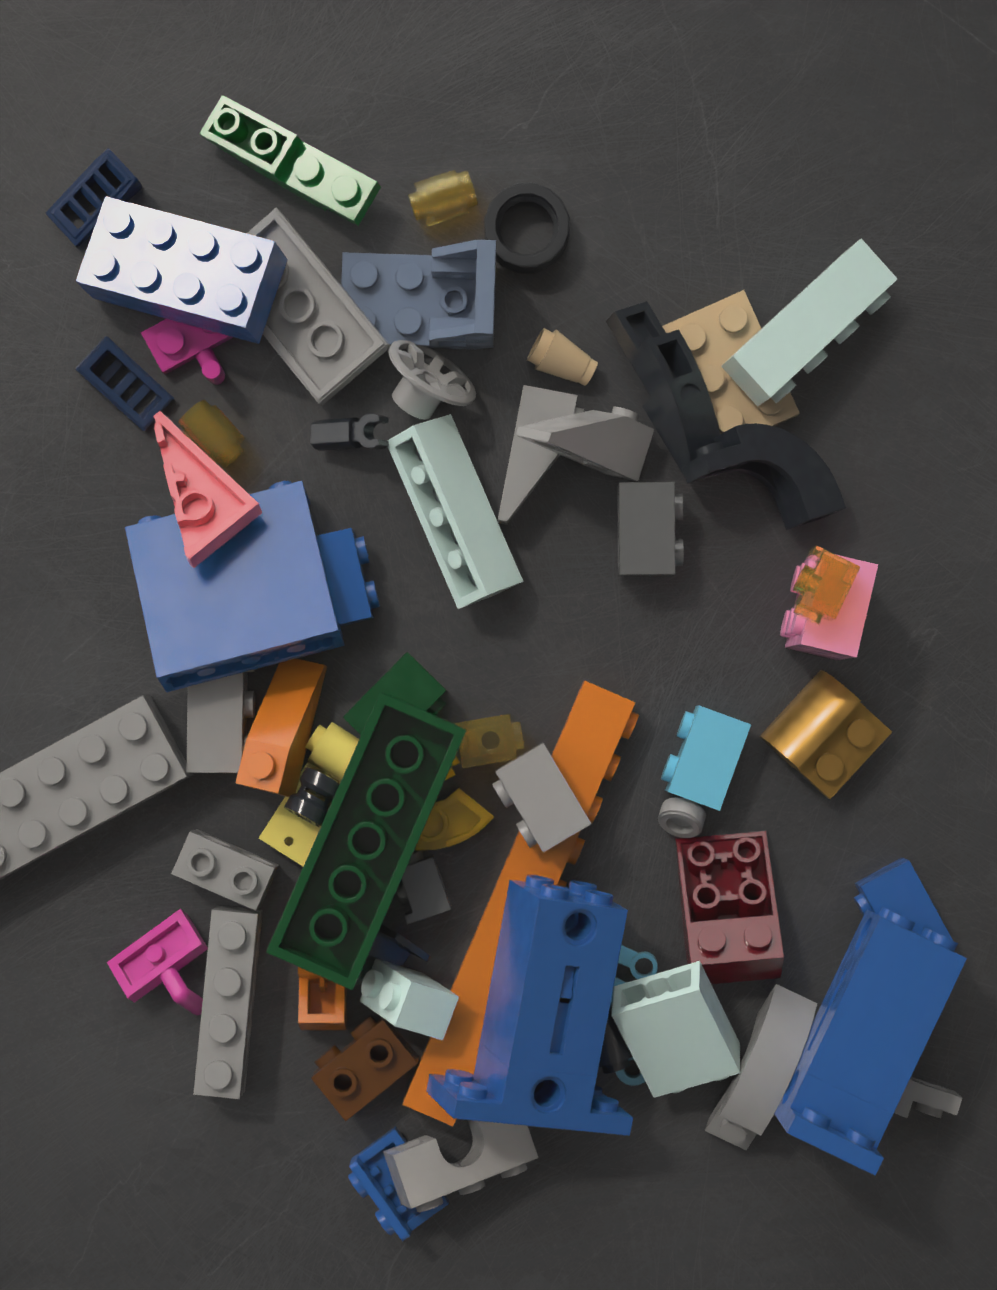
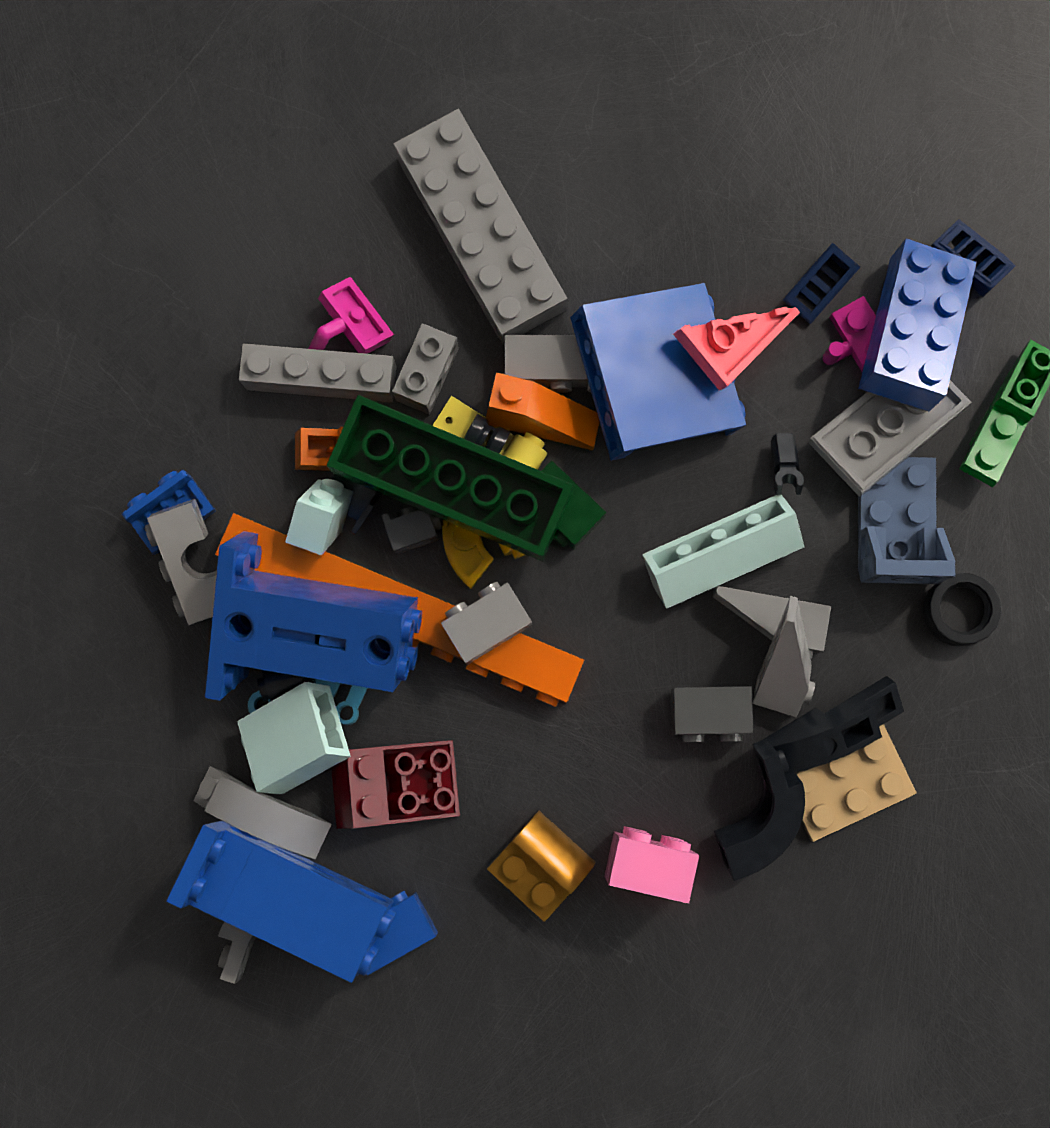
camera: 90 degrees right, 5 degrees down
clear yellow brick [178,399,245,468] -> none
reddish brown brick [311,1016,419,1121] -> none
blue brick [316,528,380,627] -> none
light grey wheel [388,340,476,420] -> none
clear yellow brick [408,169,478,227] -> none
clear yellow brick [455,714,524,768] -> none
tan cone [527,328,598,386] -> none
light grey tile [658,797,706,838] -> none
medium azure brick [661,705,751,811] -> none
light aqua brick [721,239,897,407] -> none
clear yellow brick [793,546,860,625] -> none

